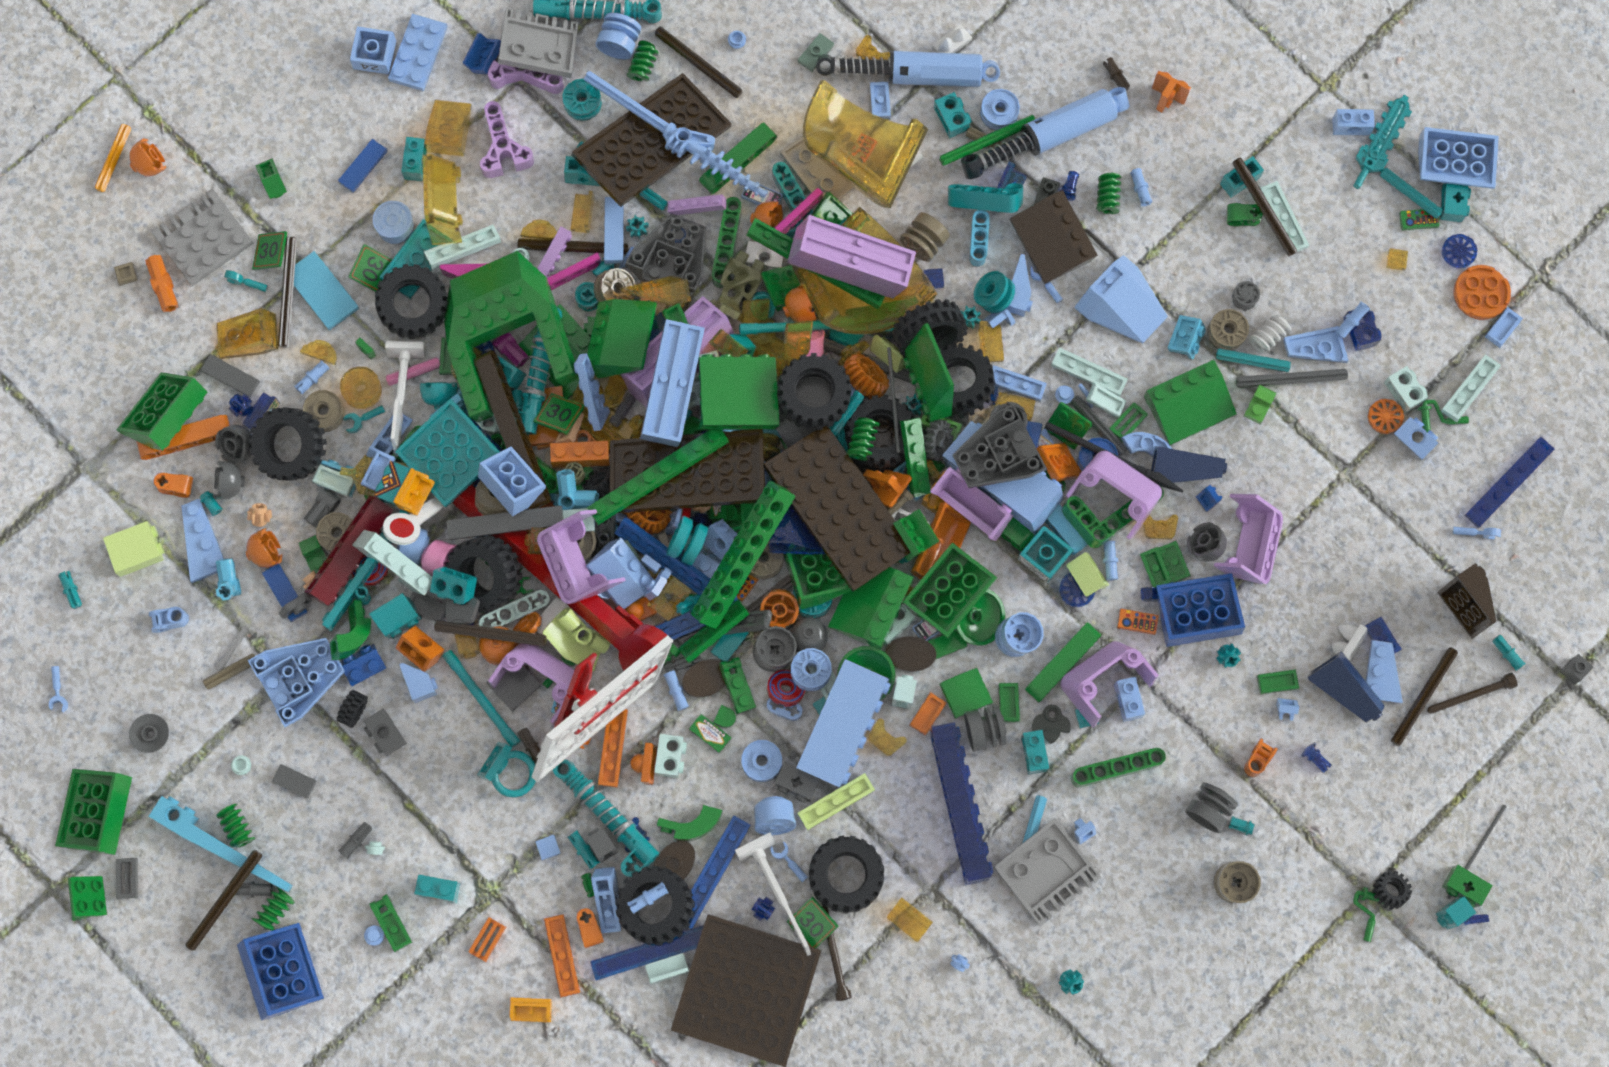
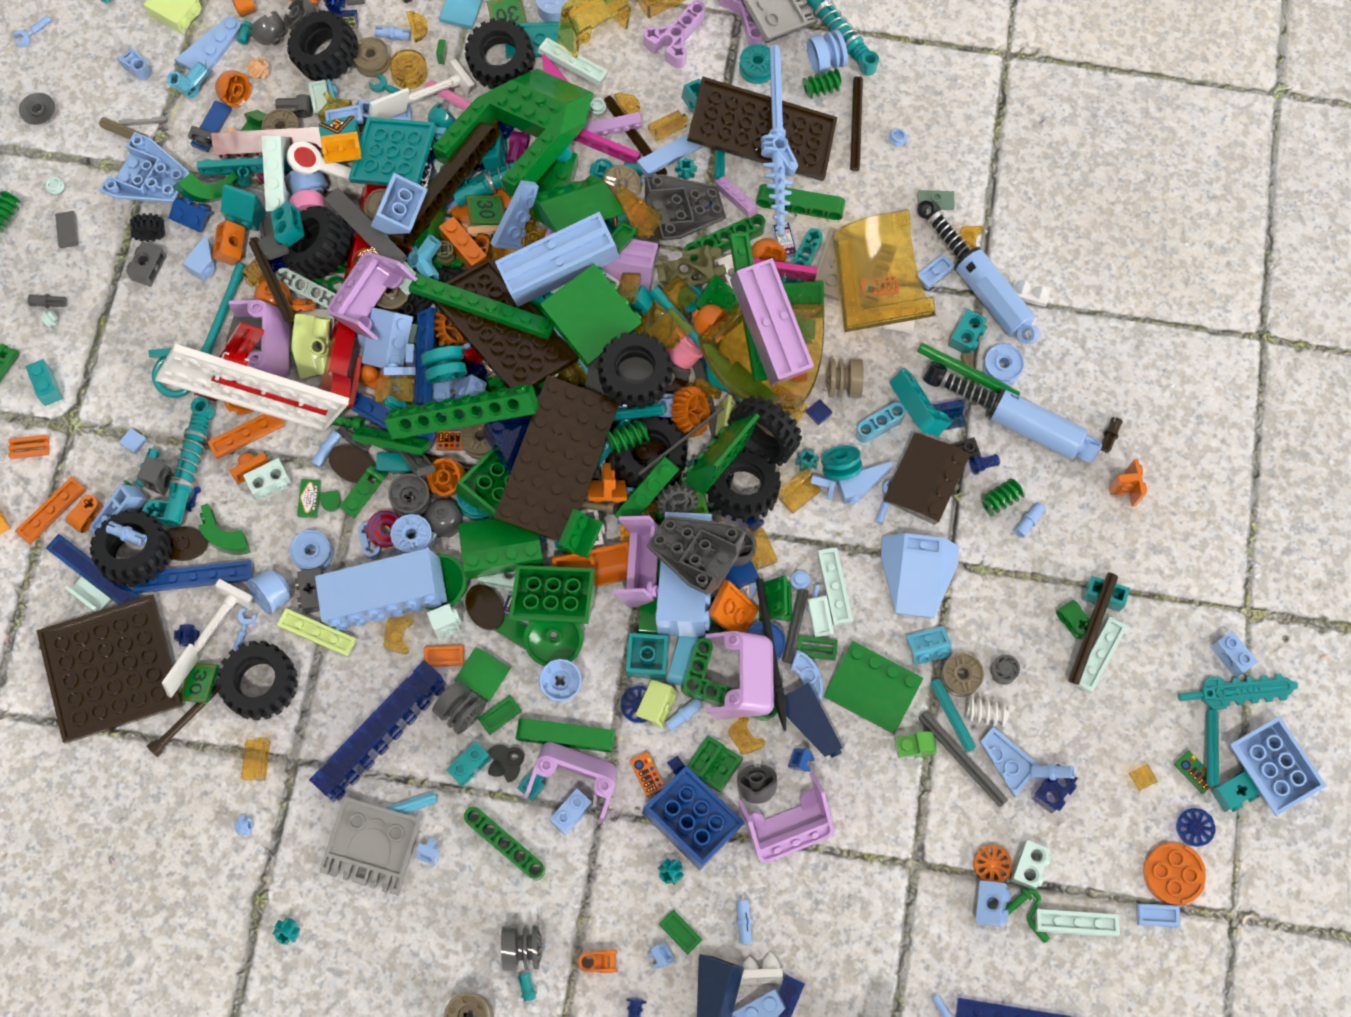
camera: 55 degrees right, 5 degrees down
light blue tile [993,365,1047,402] -> none
none -> light blue pin [736,900,753,944]

